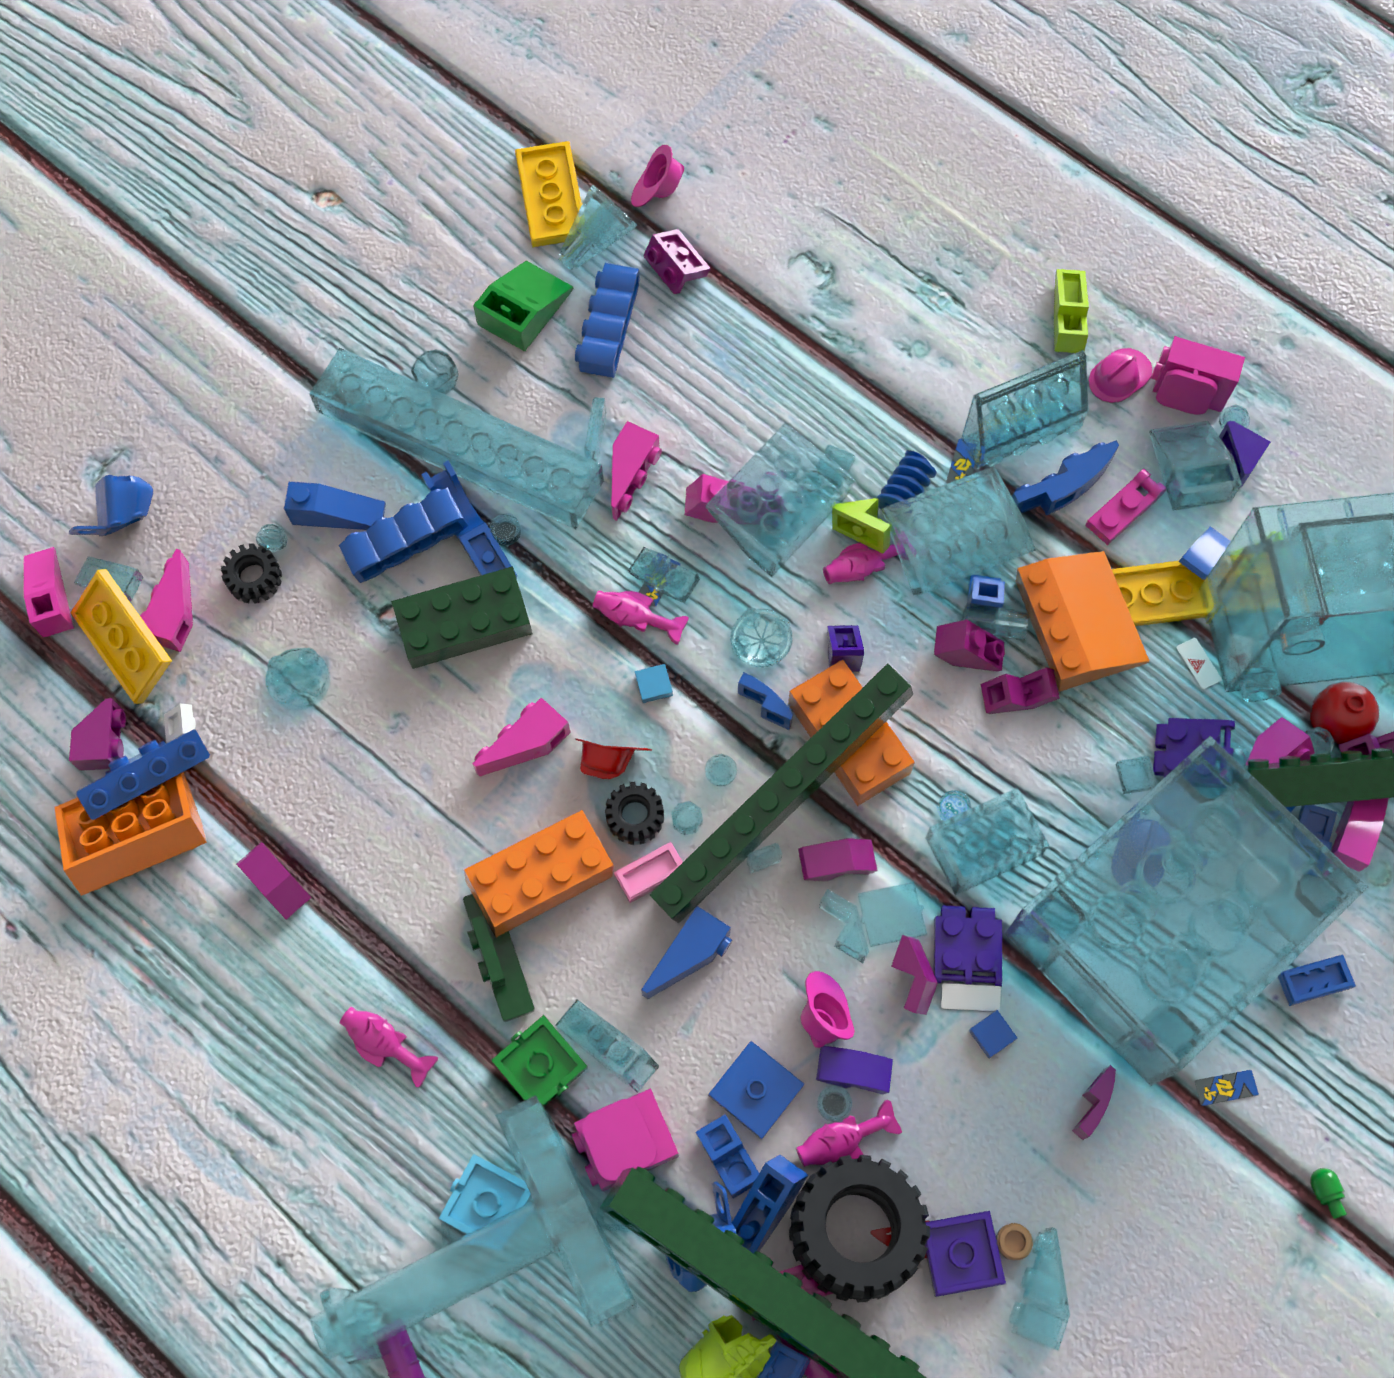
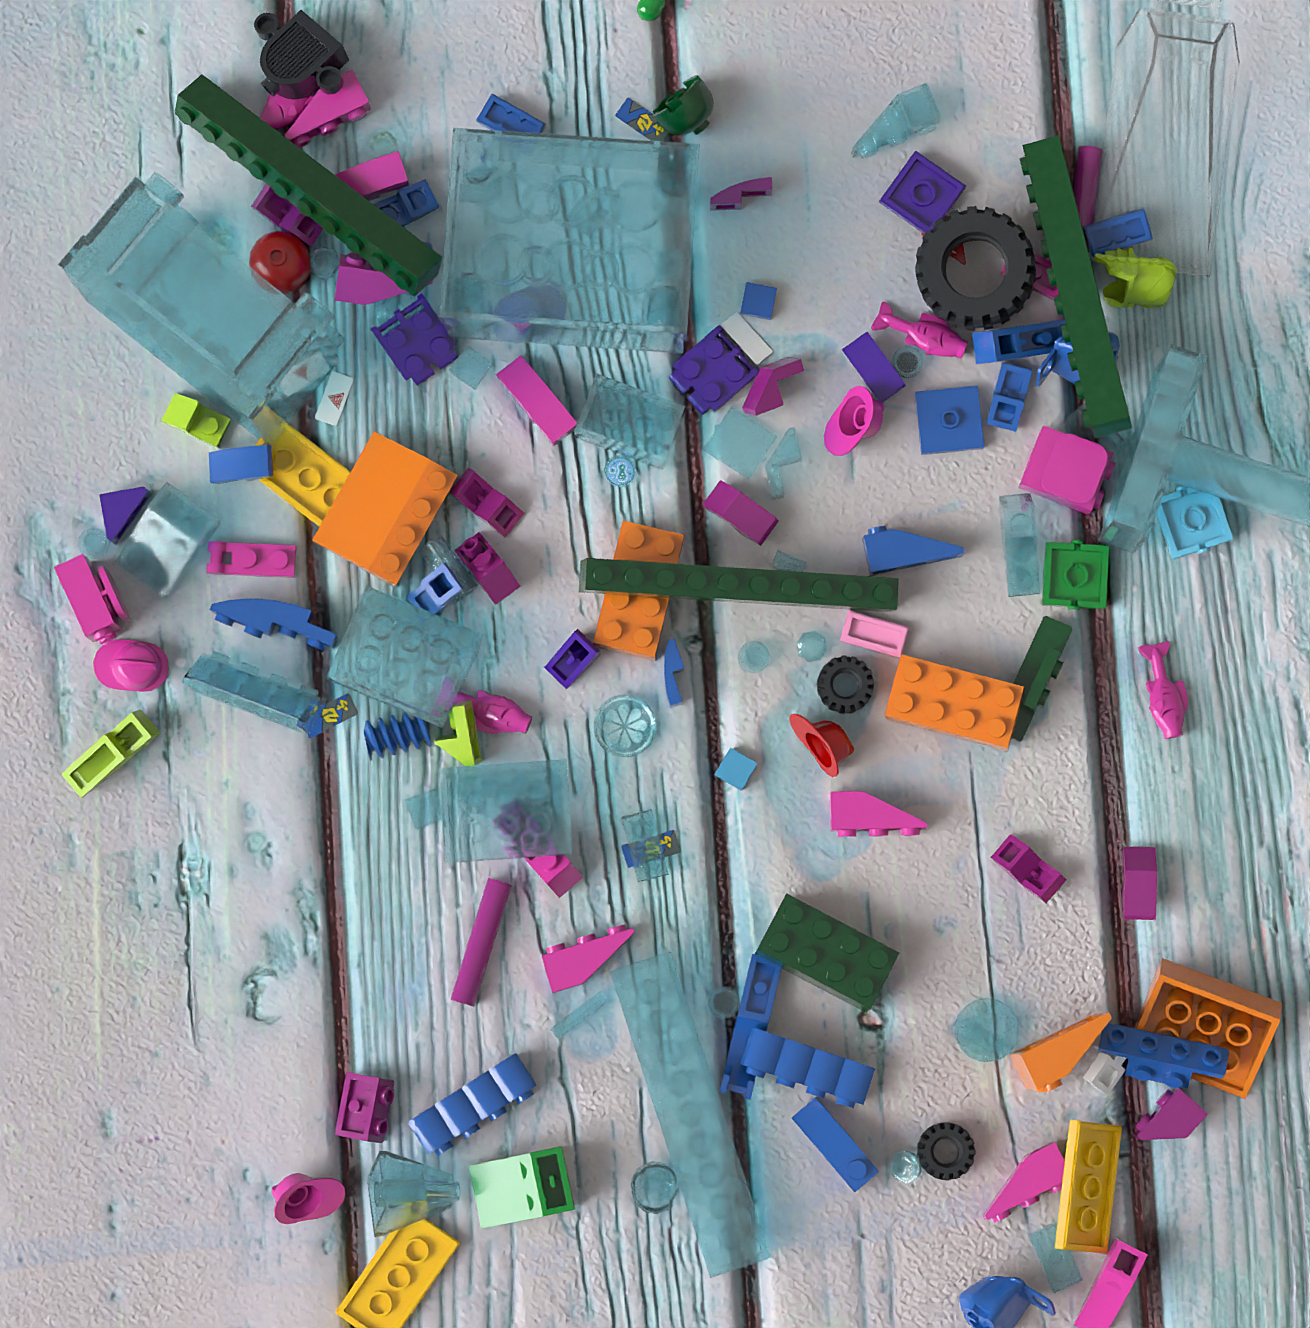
camera: 135 degrees left, 15 degrees up
dark pink animal [592,590,689,645] -> none
medium nougat tile [996,1223,1033,1261] -> none
none -> magenta piece [450,878,512,1007]
none -> dark pink slope [496,355,578,447]
none -> dark green cylinder [652,75,714,136]
none -> magenta slope [990,834,1067,904]
none -> orange slope [1010,1012,1112,1093]

